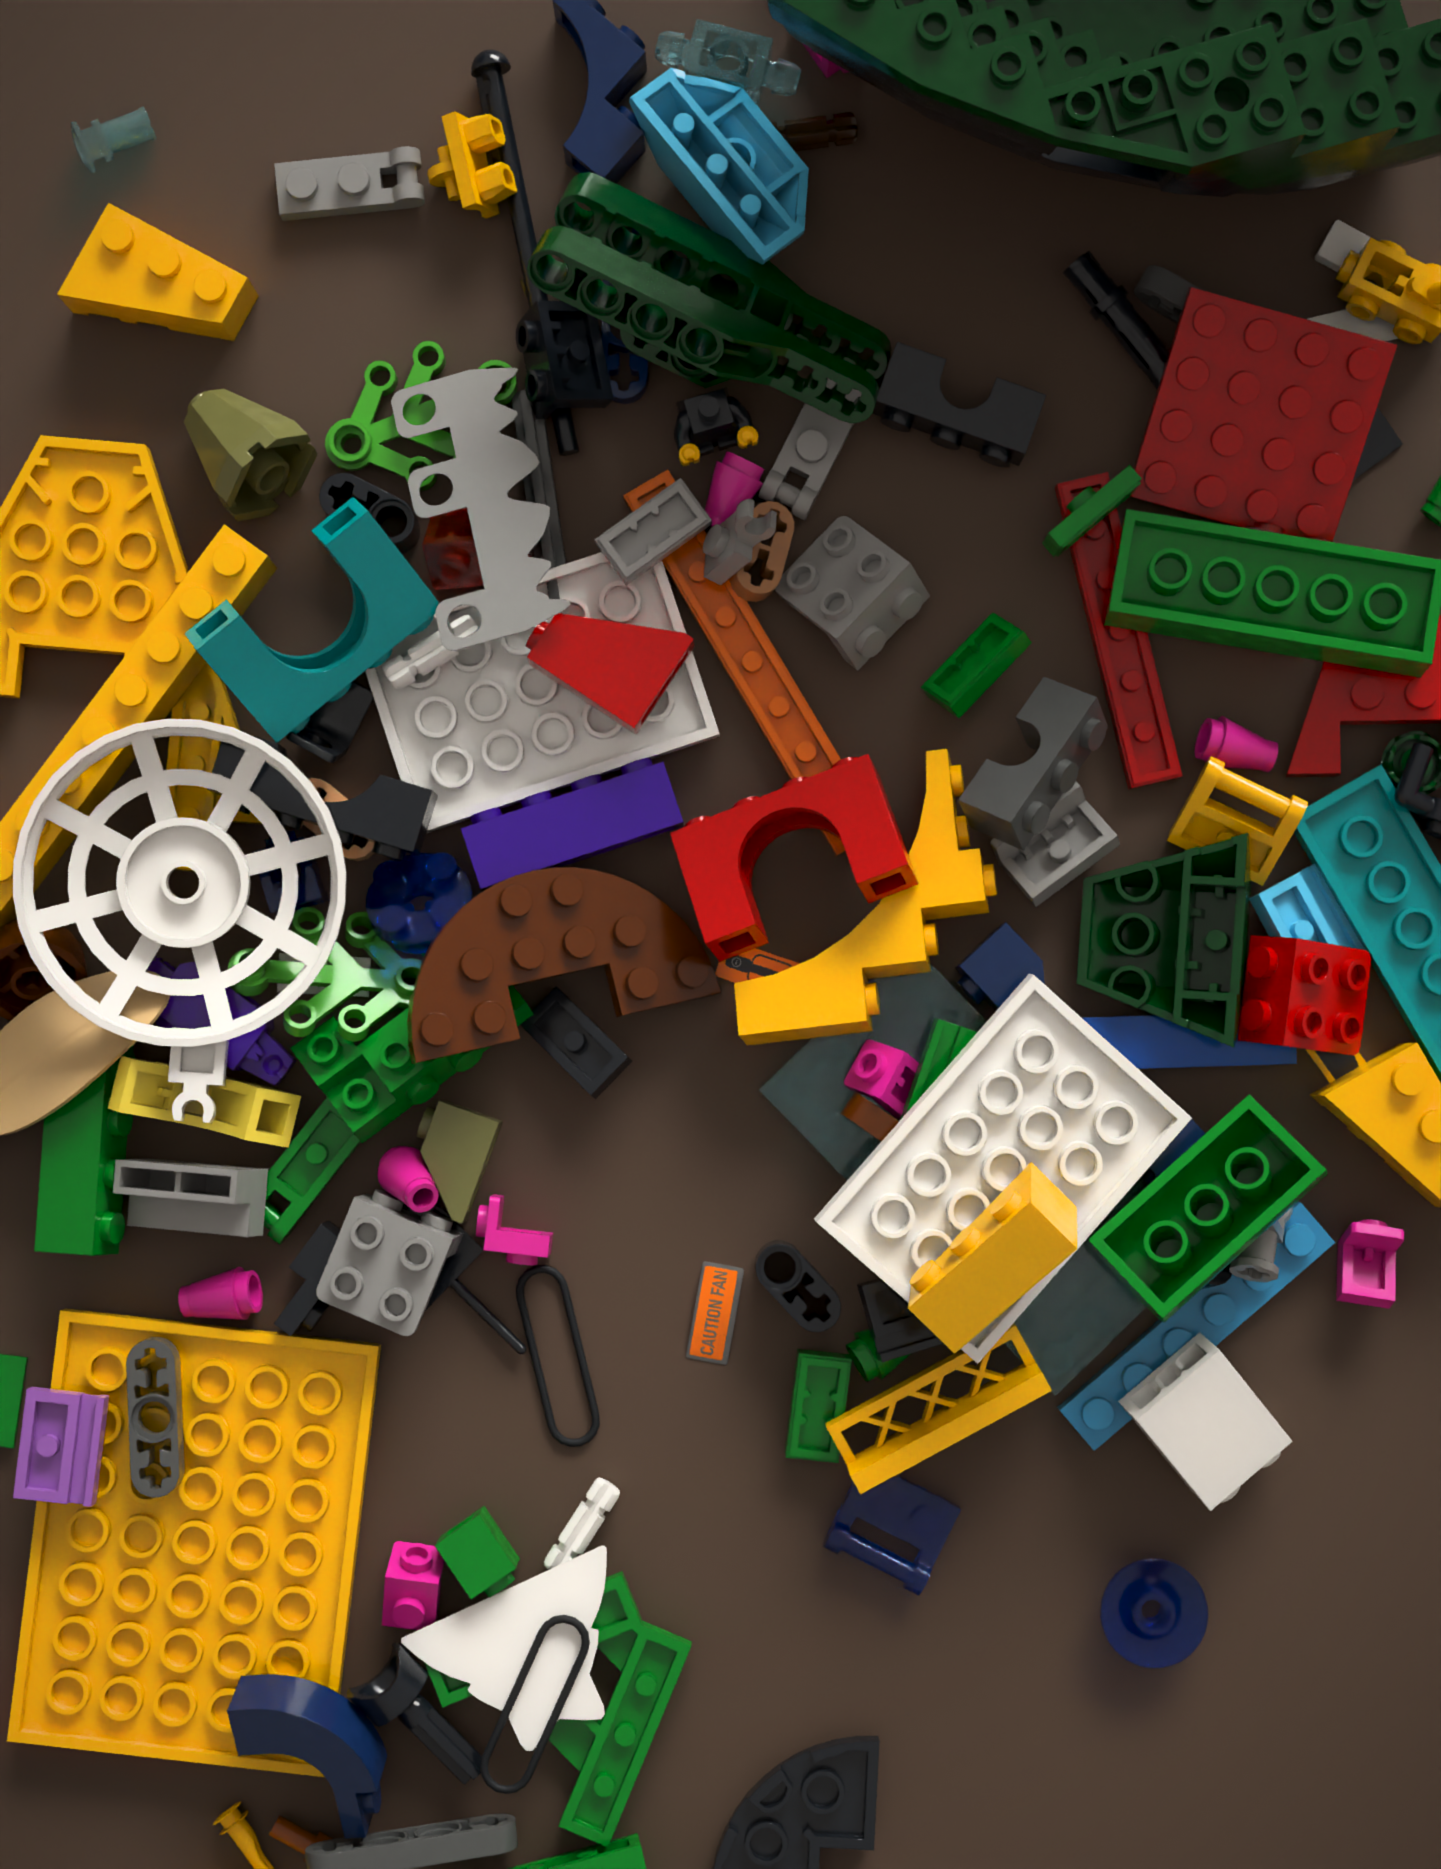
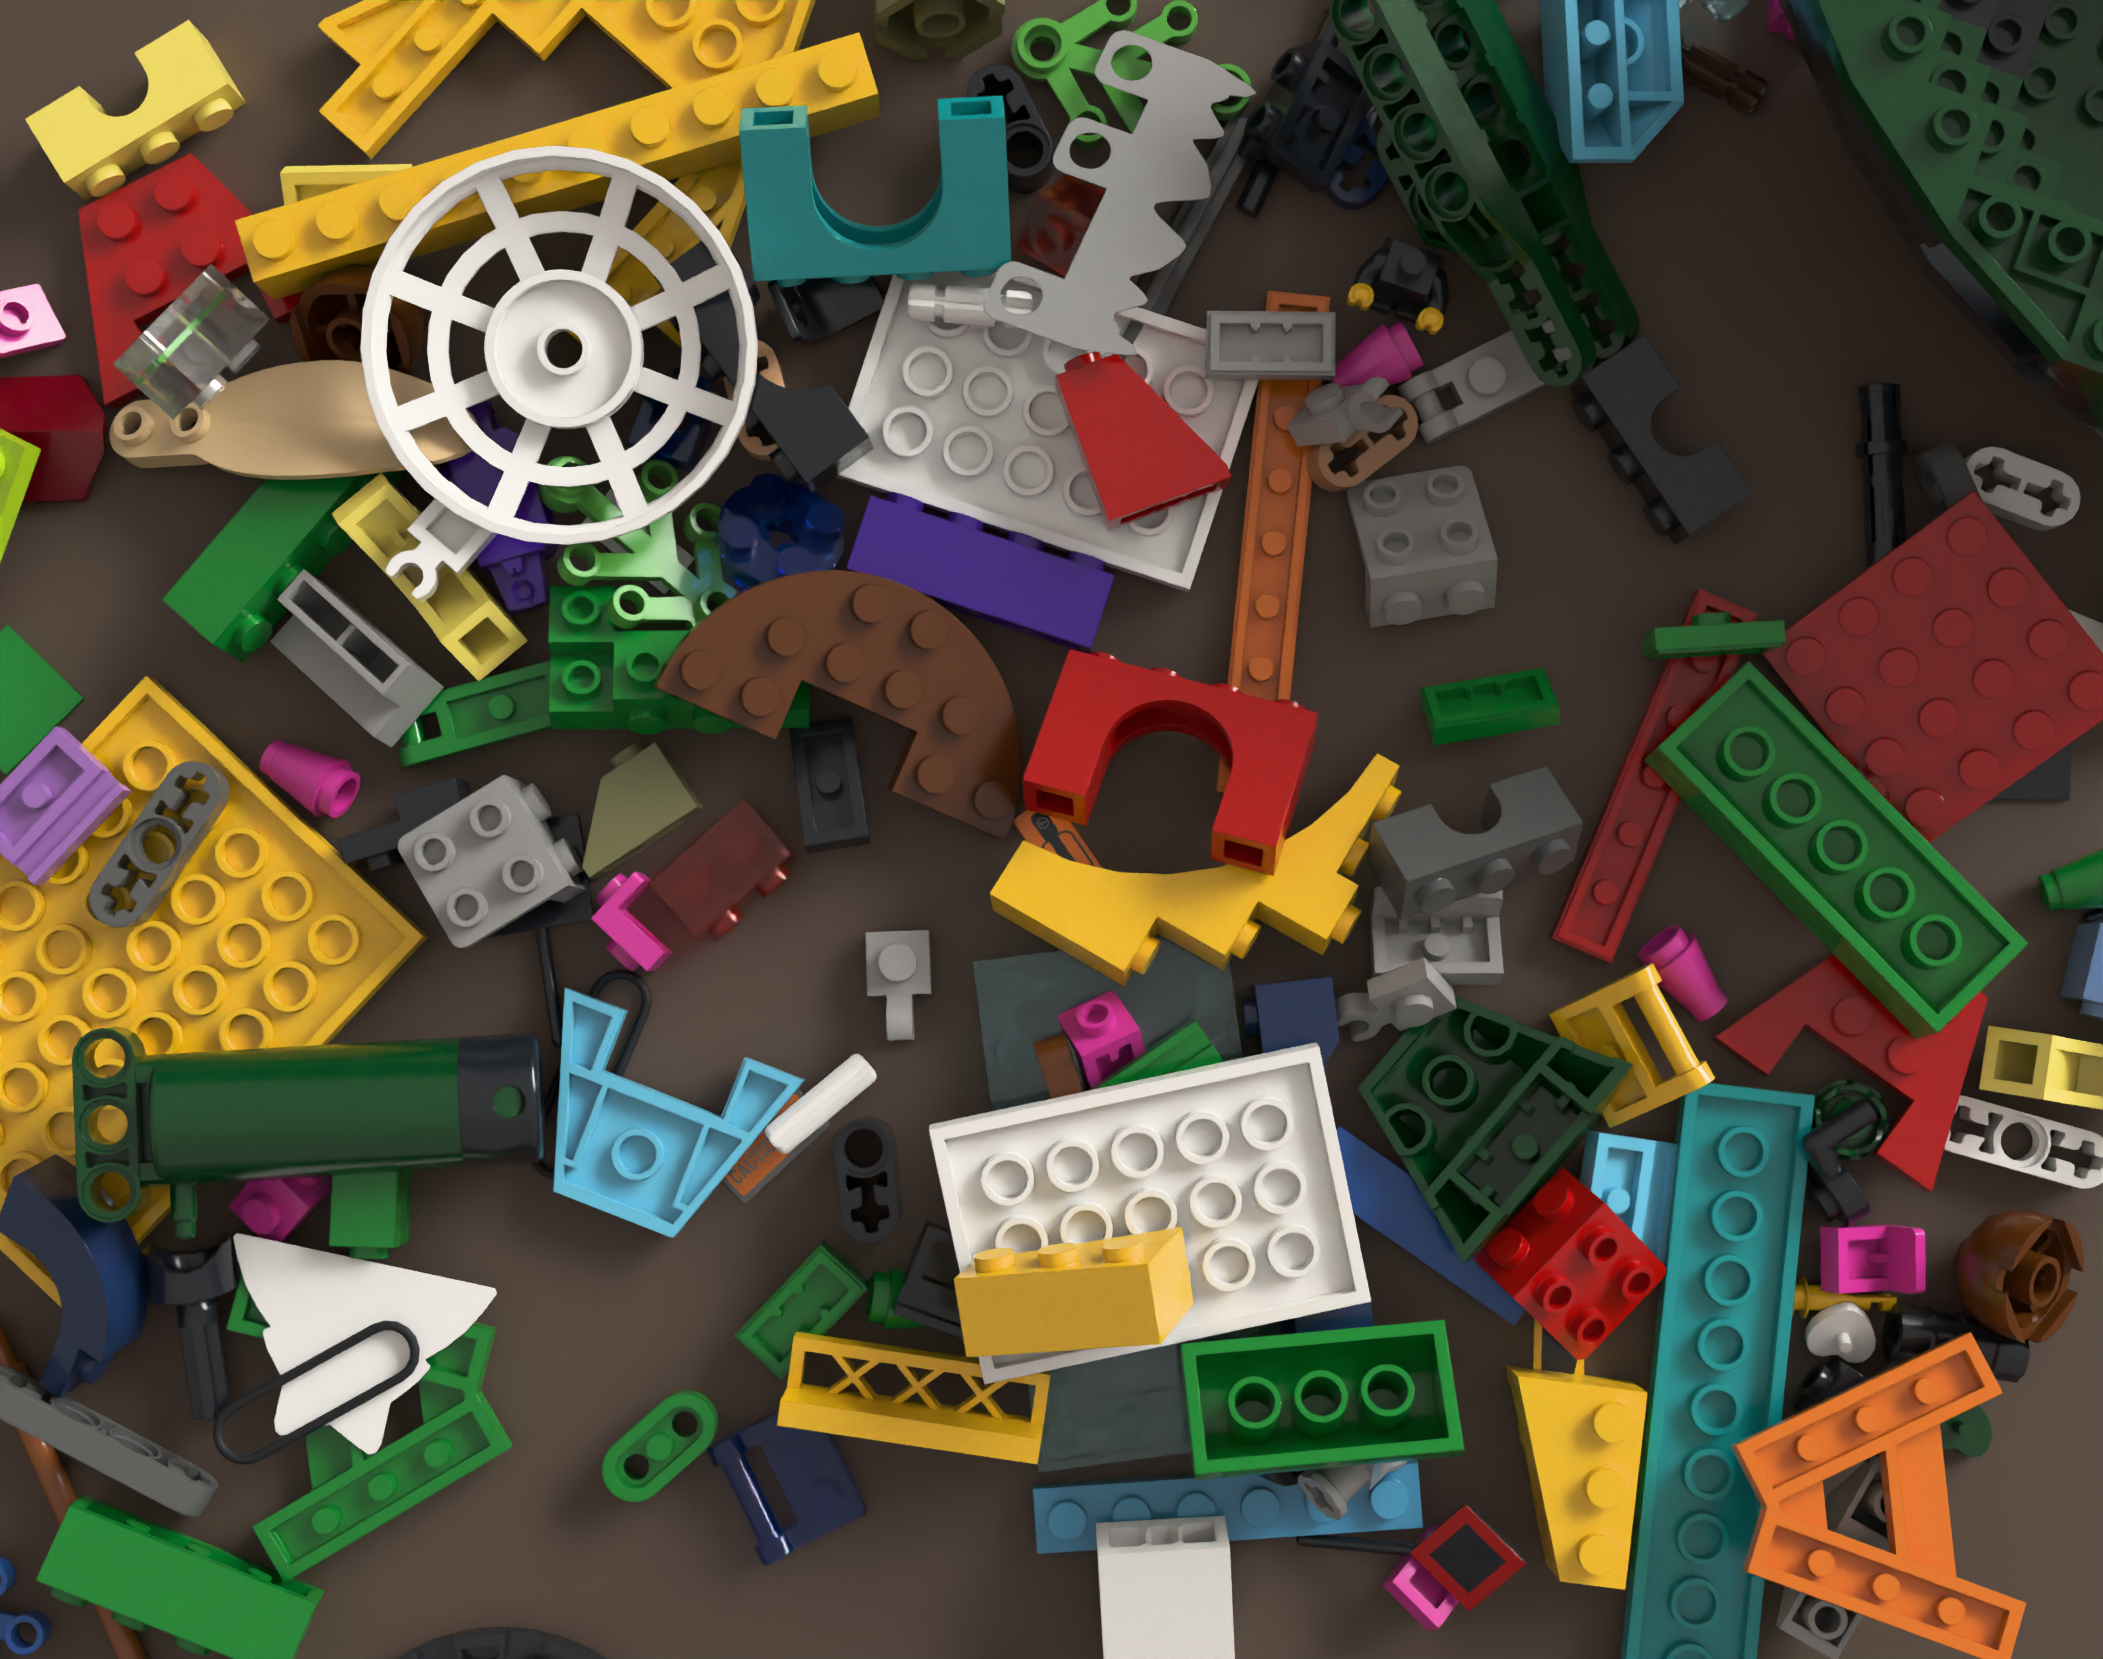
camera: 40 degrees right, 0 degrees up
dark pink cone [377,1146,439,1213] -> none
white axle [544,1477,620,1570] -> none
none -> dark green piece [72,1027,545,1239]
none -> medium azure wing [553,988,805,1238]
none -> green plate [602,1390,718,1502]
none -> clear red bracket [648,799,797,941]
none -> white axle [764,1053,877,1154]
none -> light grey plate [865,930,932,1041]
none -> piece [1296,1502,1528,1611]
none -> light grey plate [1335,957,1457,1042]
none -> white beam [1964,446,2081,531]

